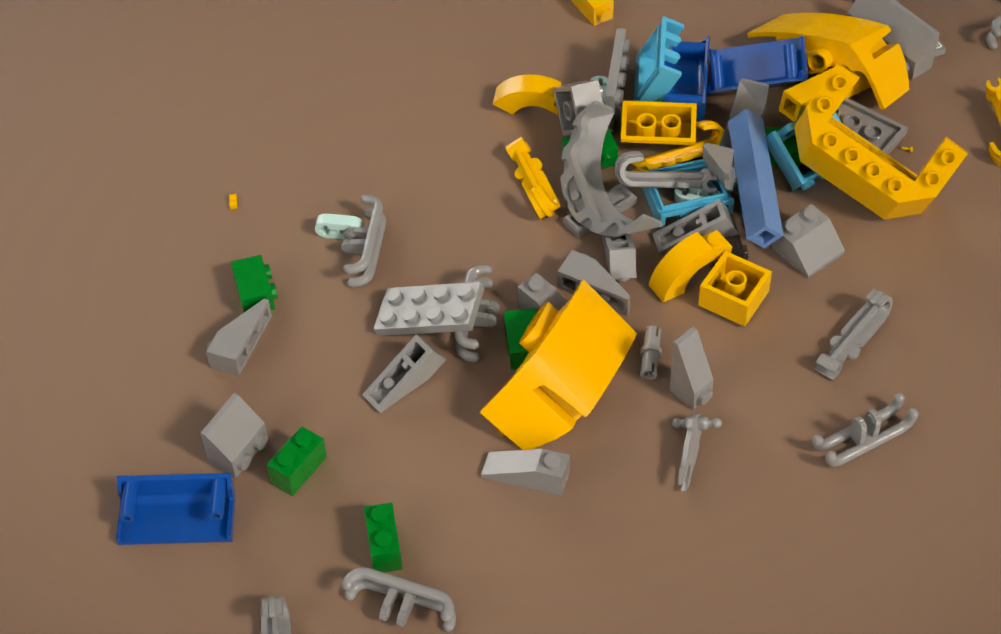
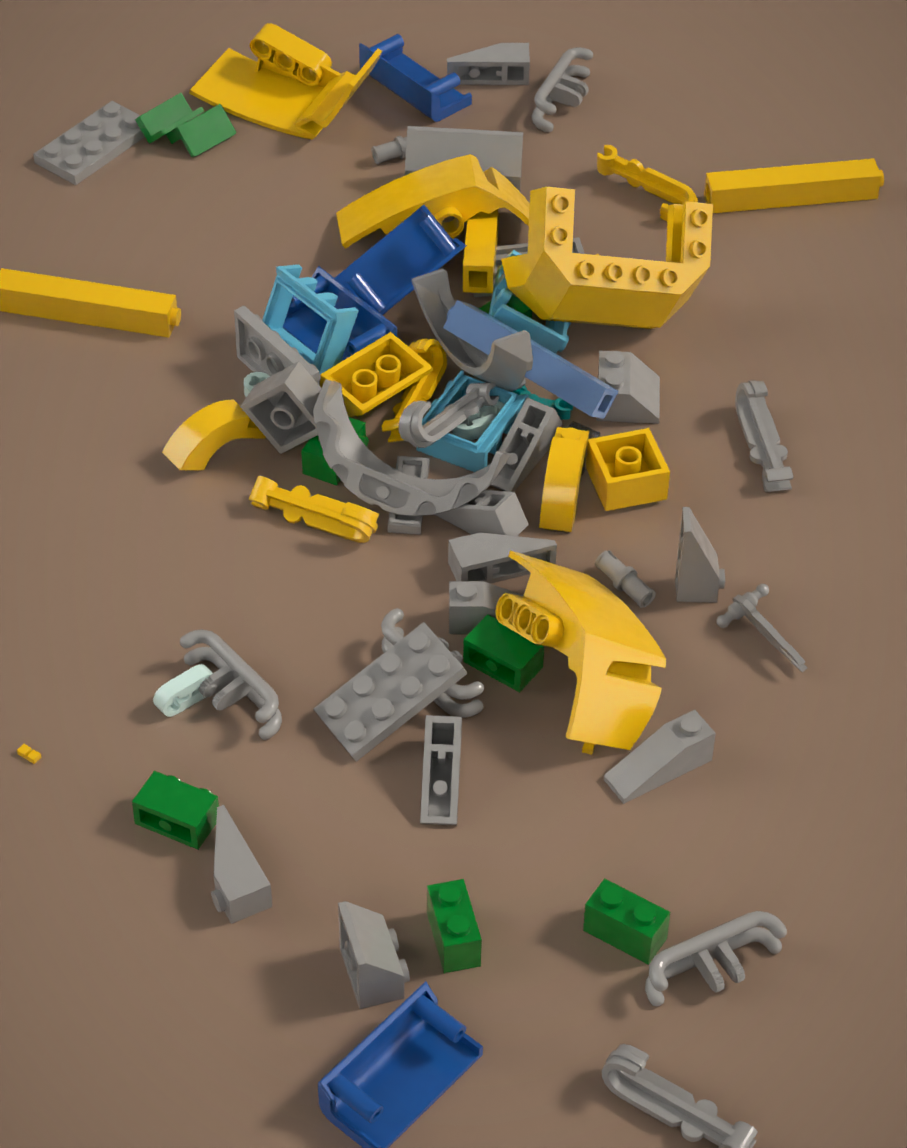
camera: 50 degrees left, 5 degrees down
light grey piece [812,393,919,467] -> none

